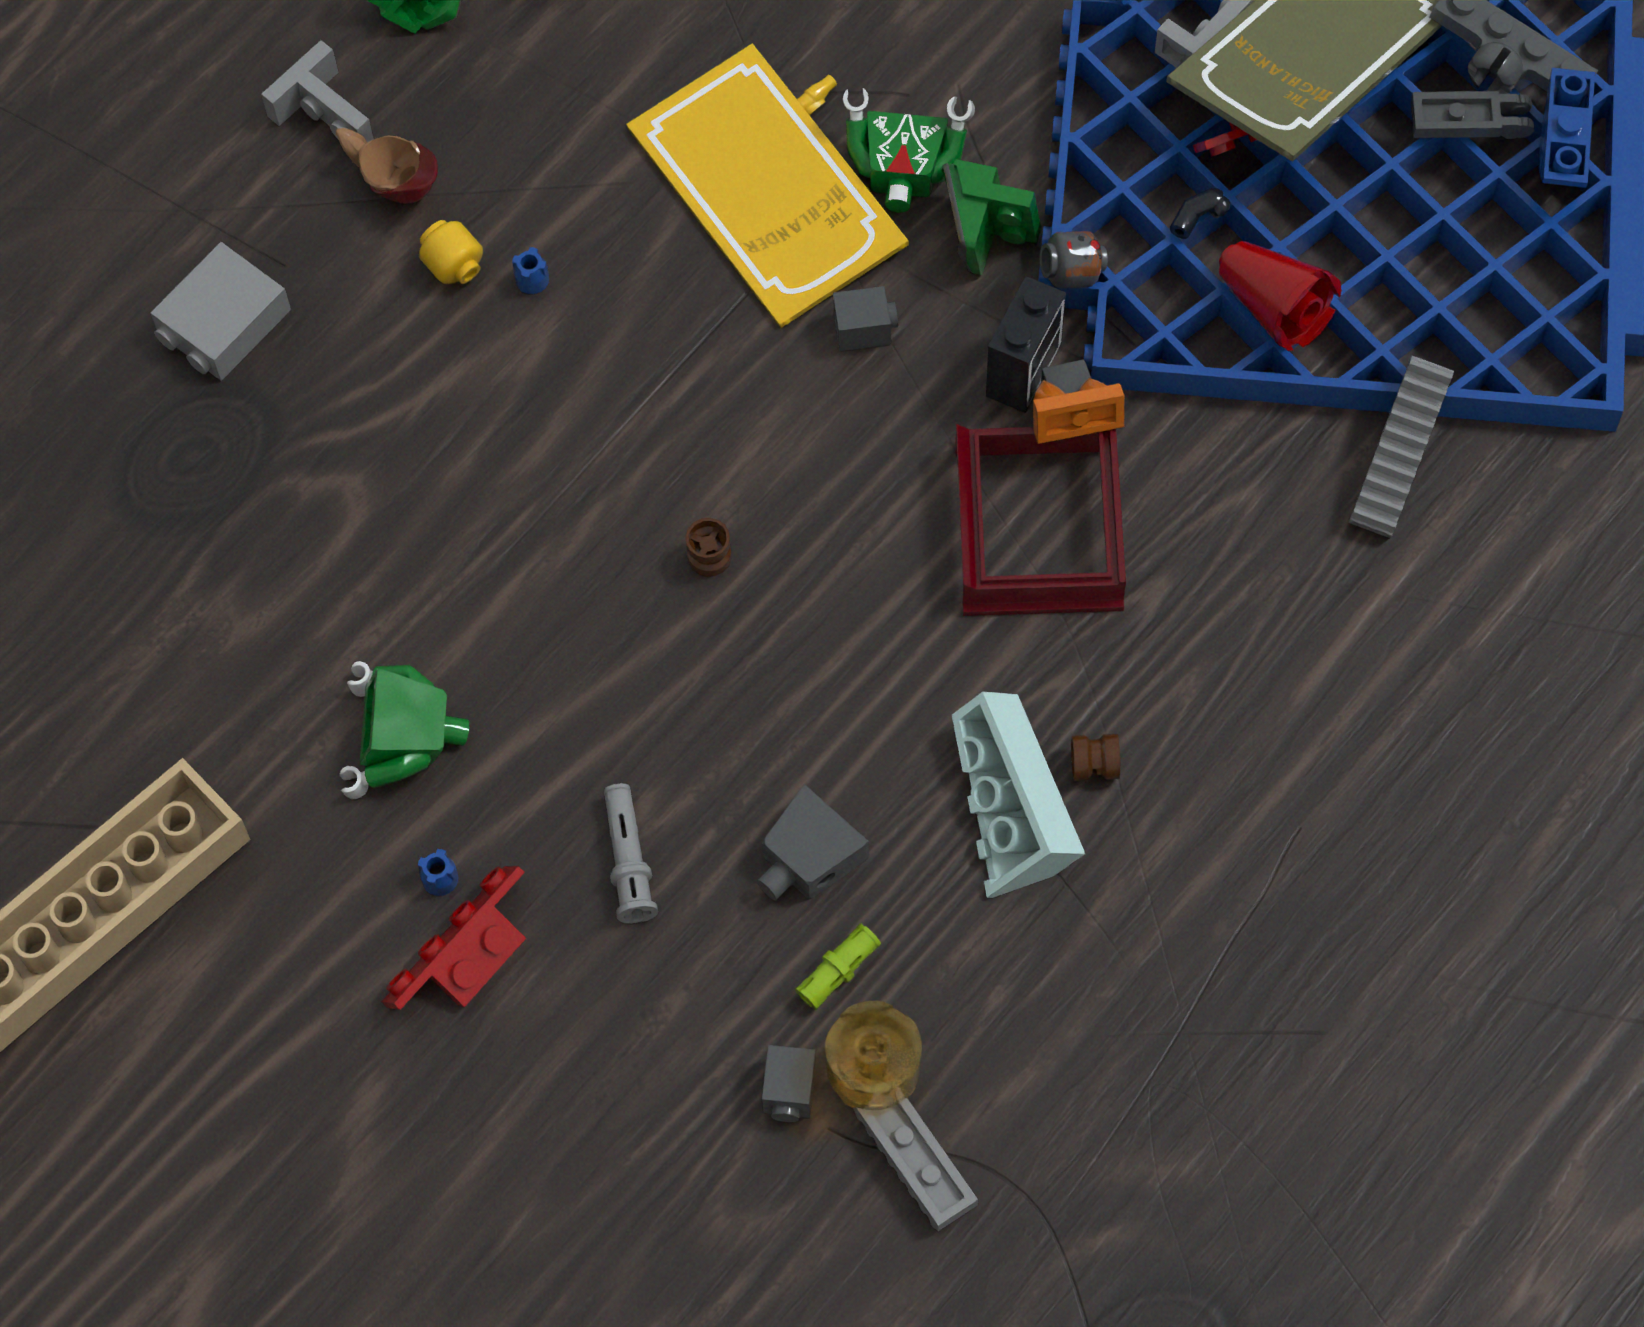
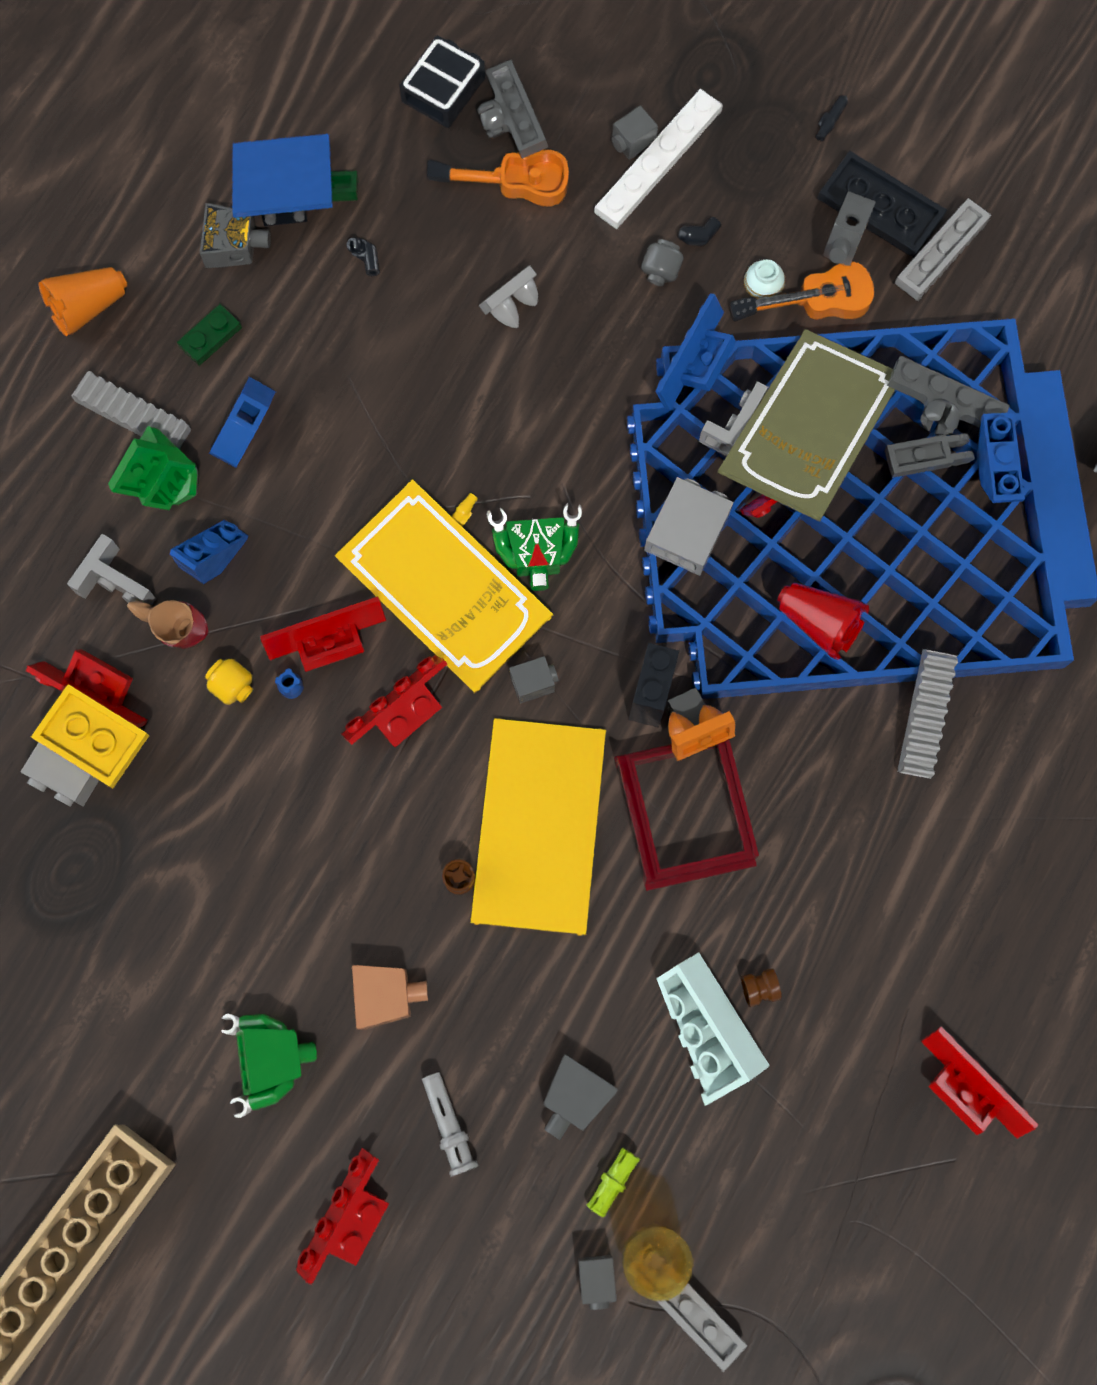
camera: 15 degrees left, 10 degrees up
blue hose [418,849,458,896] -> none
green piece [941,159,1041,275] -> none
dark grey head [1039,231,1108,288] -> none
black arm [1170,188,1230,239] -> none
none -> red bracket [26,649,148,728]
none -> yellow plate [31,684,149,789]
none -> blue slope [170,520,248,584]
none -> red bracket [260,596,386,672]
none -> red bracket [341,655,447,747]
none -> nougat torso [352,965,428,1030]
none -> yellow piece [471,718,606,936]
none -> light grey brick [644,477,734,576]
none -> red bracket [921,1027,1038,1139]

